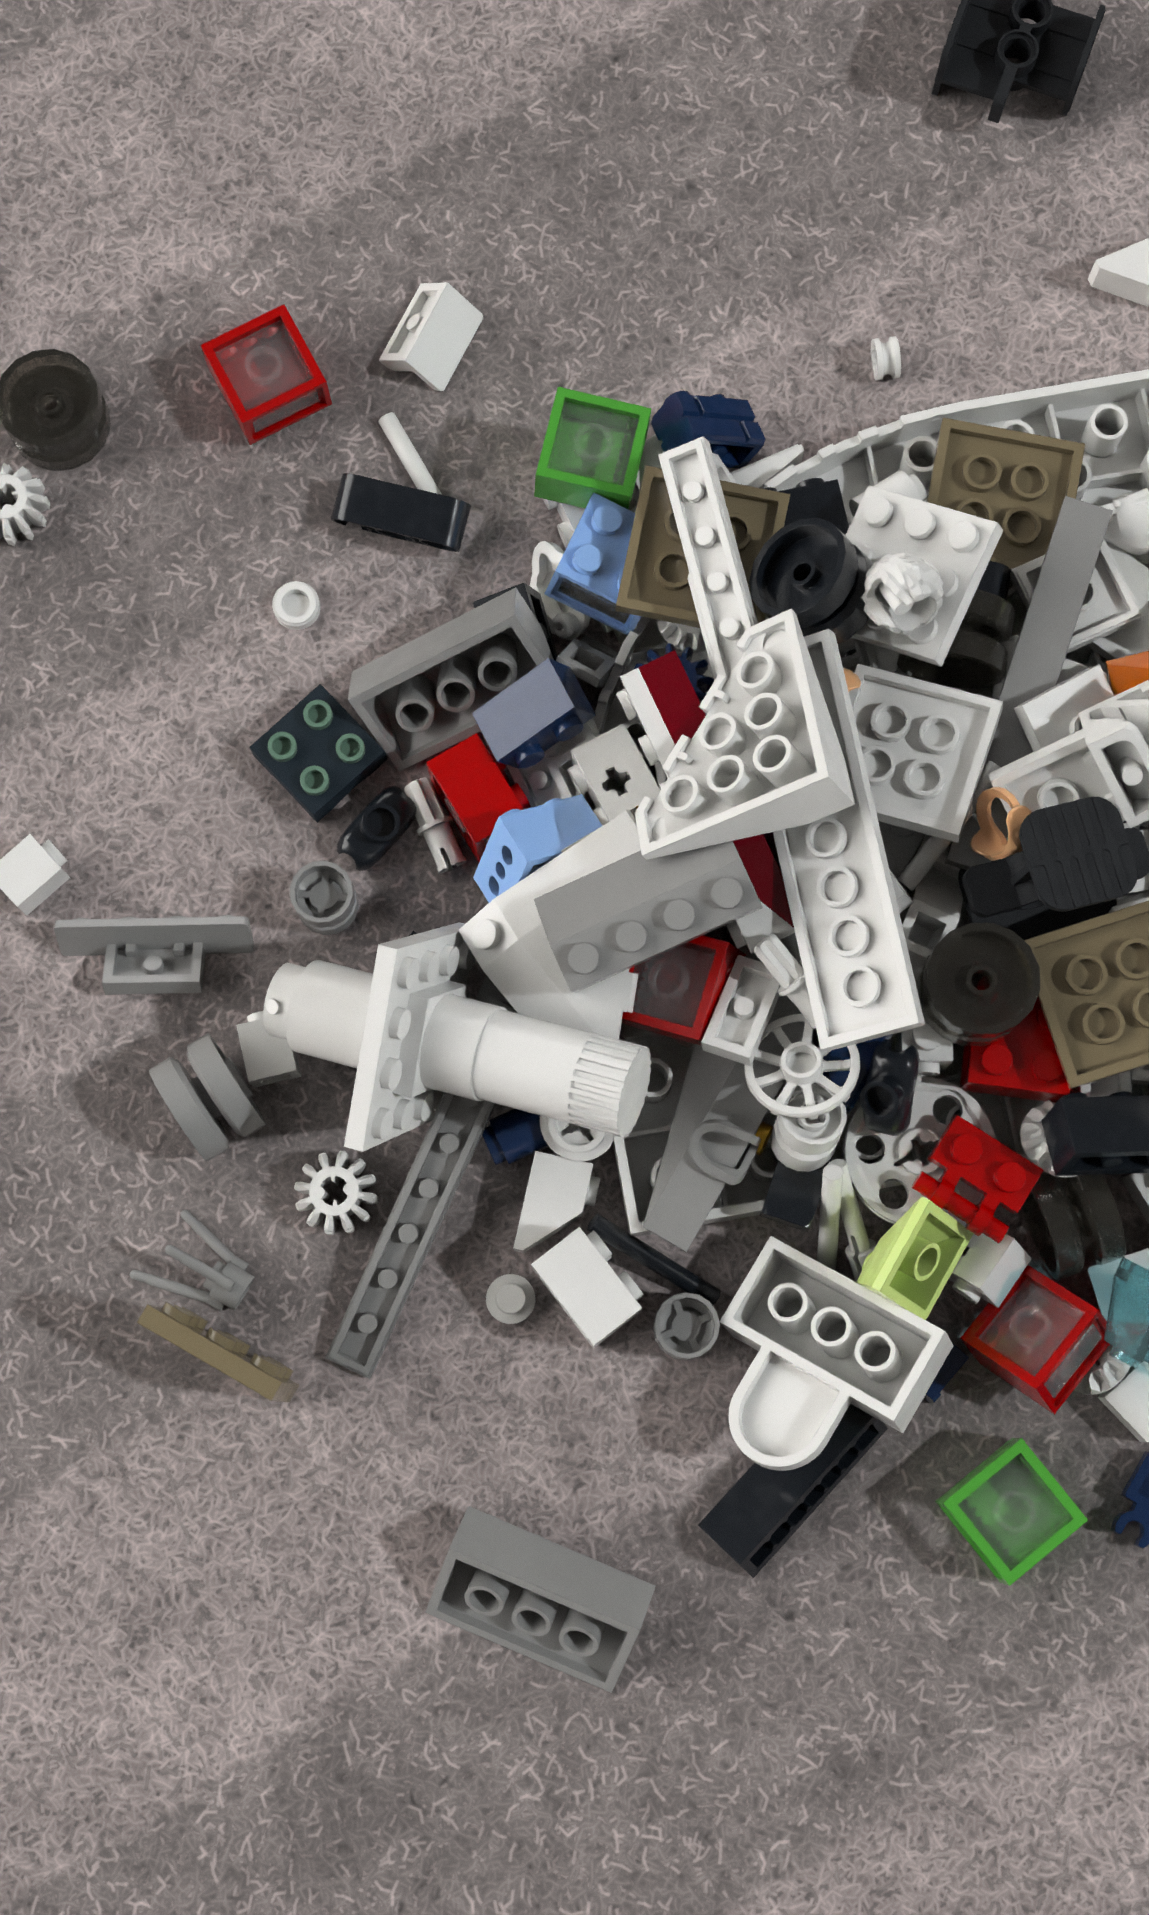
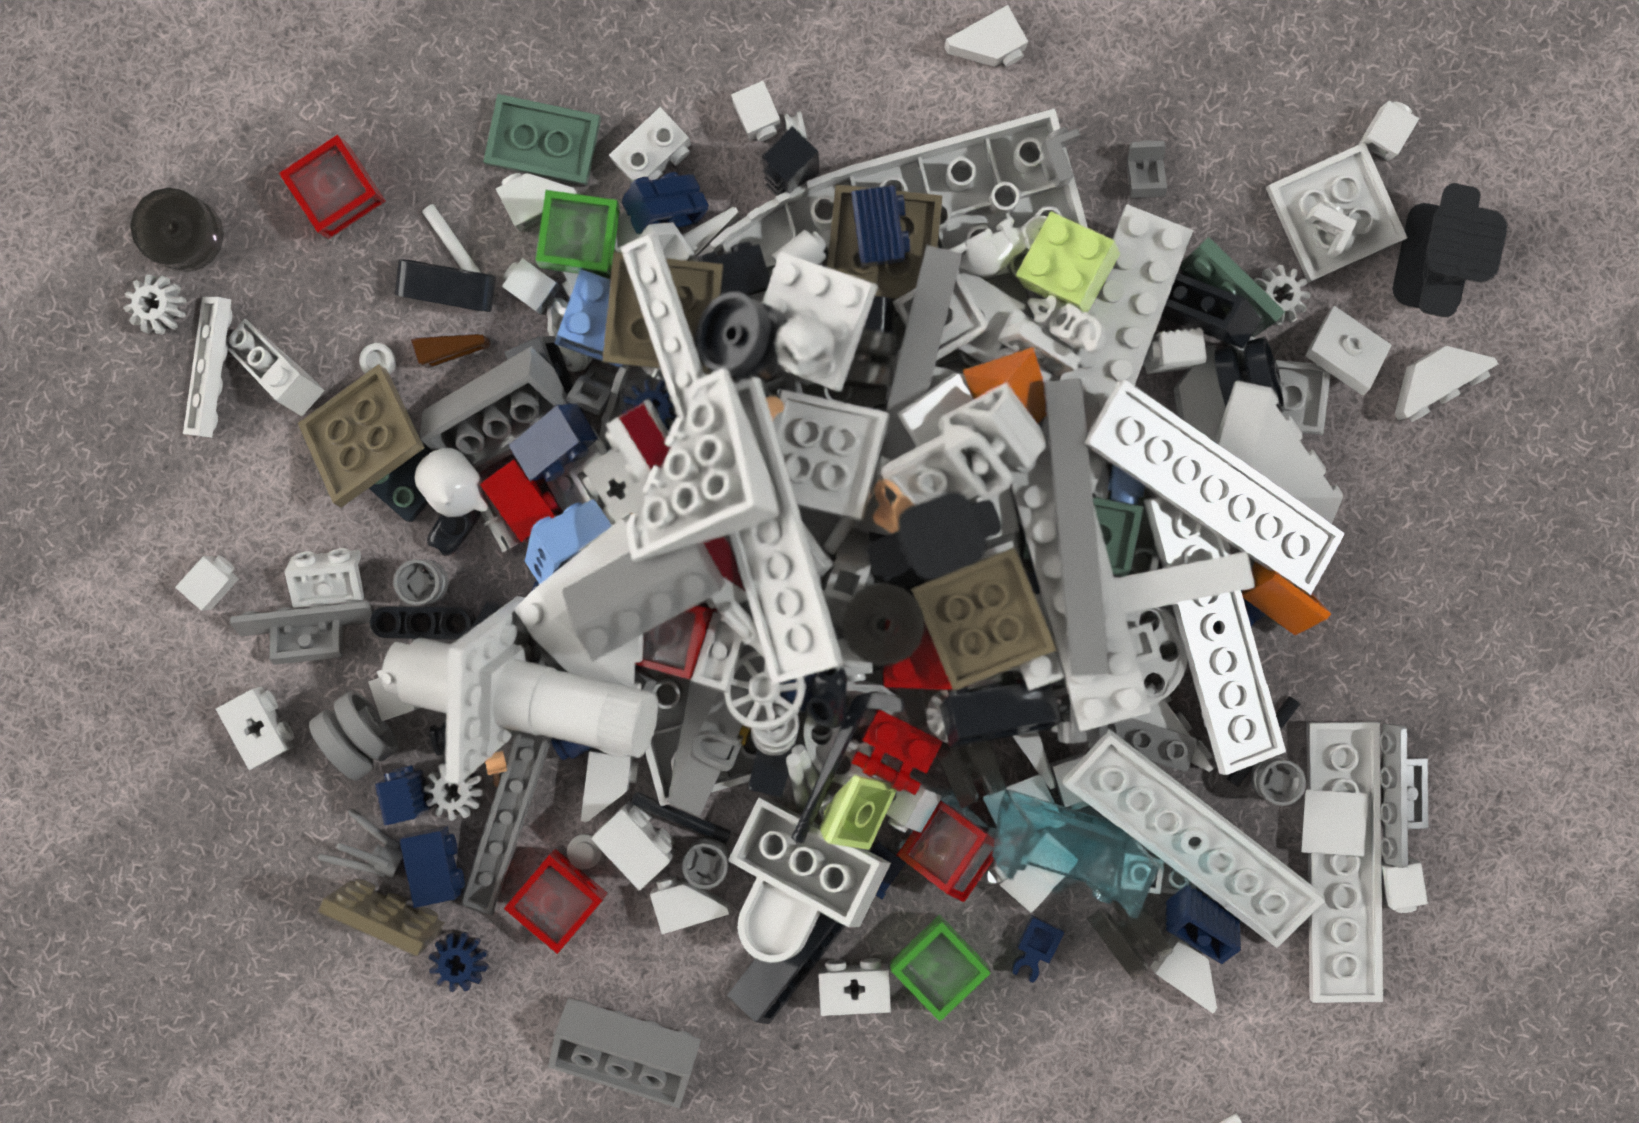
camera: 10 degrees left, 10 degrees up
white panel [379,282,483,391] -> none
none -> white plate [183,297,232,438]
none -> white brick [216,687,295,770]
none -> white slope [226,319,325,416]
none -> white bracket [284,548,365,609]
none -> dark tan plate [298,364,424,508]
none -> black beam [370,606,476,639]
none -> dark blue brick [375,765,432,826]
none -> dark blue brick [399,826,465,908]
none -> reddish brown slope [411,334,491,368]
none -> white piece [414,448,488,517]
none -> dark blue gear [429,932,489,992]
none -> black bush [430,722,447,756]
none -> sand green plate [483,94,601,186]
none -> light nougat piece [485,750,507,787]
none -> white slope [496,173,578,231]
none -> white brick [502,258,561,315]
none -> piece [504,848,608,954]
none -> white brick [609,107,691,182]
none -> white slope [650,876,731,934]
none -> white brick [731,81,781,142]
none -> black brick [762,126,819,197]
none -> black piece [791,693,905,843]
none -> white brick [819,958,891,1016]
none -> dark blue brick [851,185,911,268]

